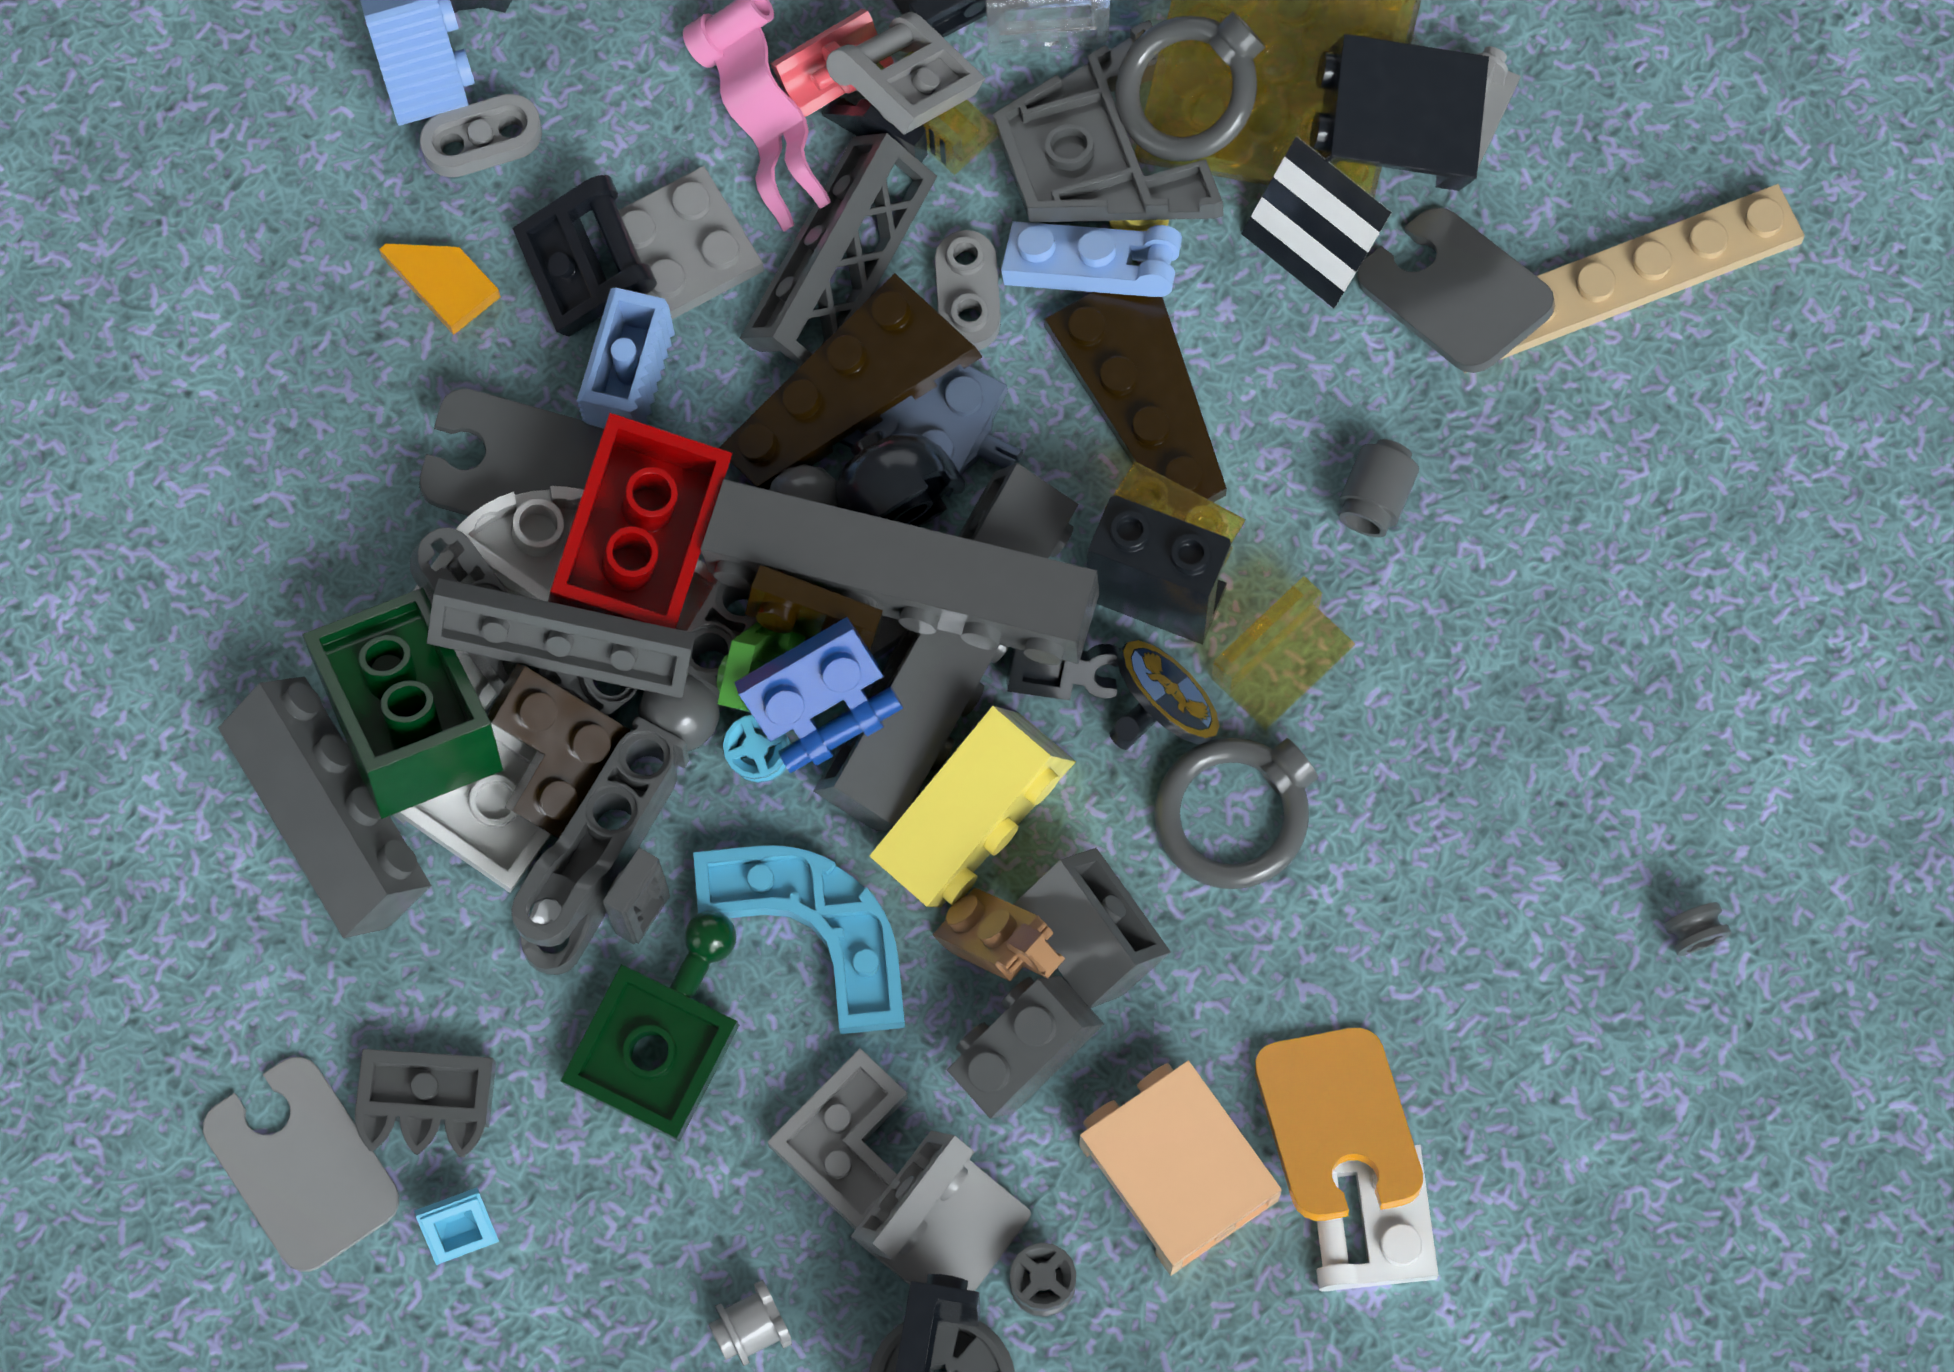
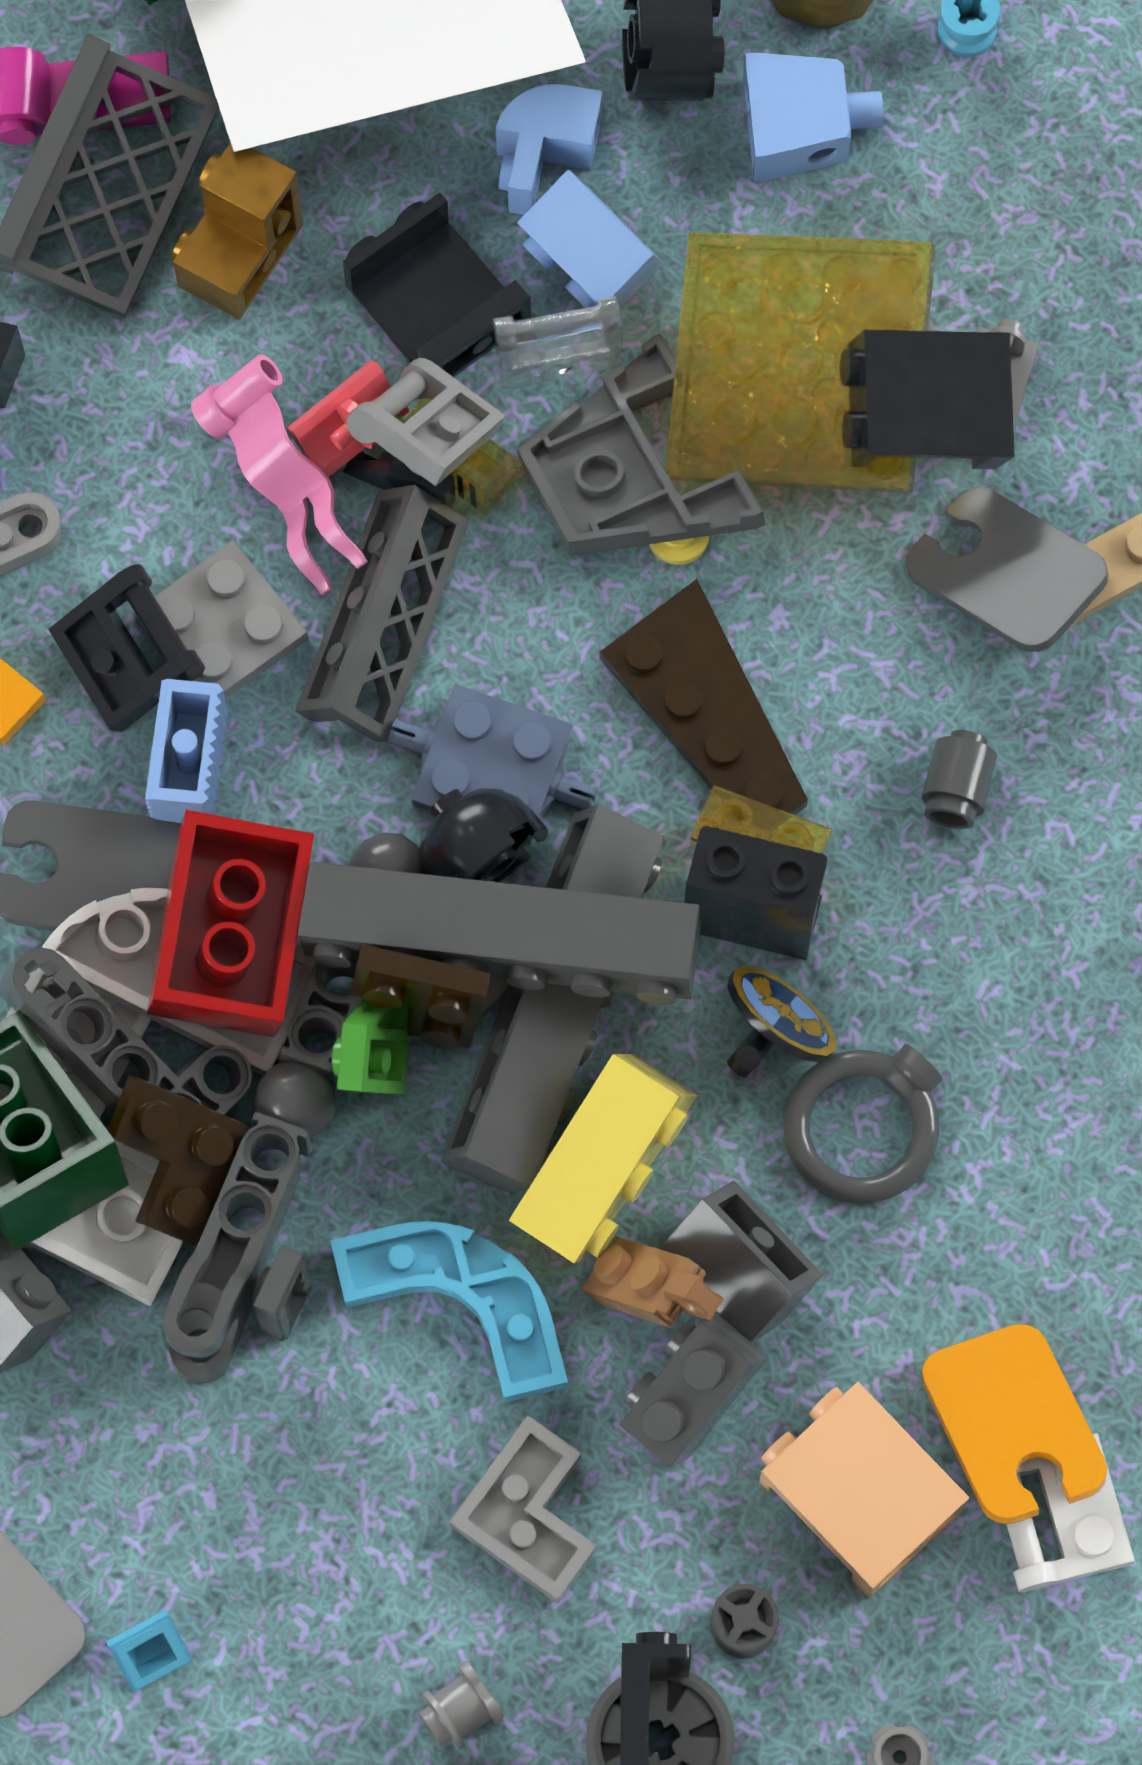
camera: 10 degrees left, 0 degrees up
dark grey plate [355,1049,496,1158] -> none
dark grey plate [427,578,696,698] -> none
dark green plate [560,911,740,1142] -> none
dark brown wing [719,273,982,490] -> none
medium azure wheel [723,715,791,783] -> none
plate [734,617,903,773] -> none
light grey bracket [850,1130,1031,1291] -> none
light grey plate [935,230,1001,350] -> none
light blue plate [1001,221,1182,297] -> none
black plate [1006,644,1121,701] -> none
dark grey piece [1115,11,1266,161] -> none
clear yellow panel [1211,576,1355,731] -> none
sticker [1241,136,1392,309] -> none

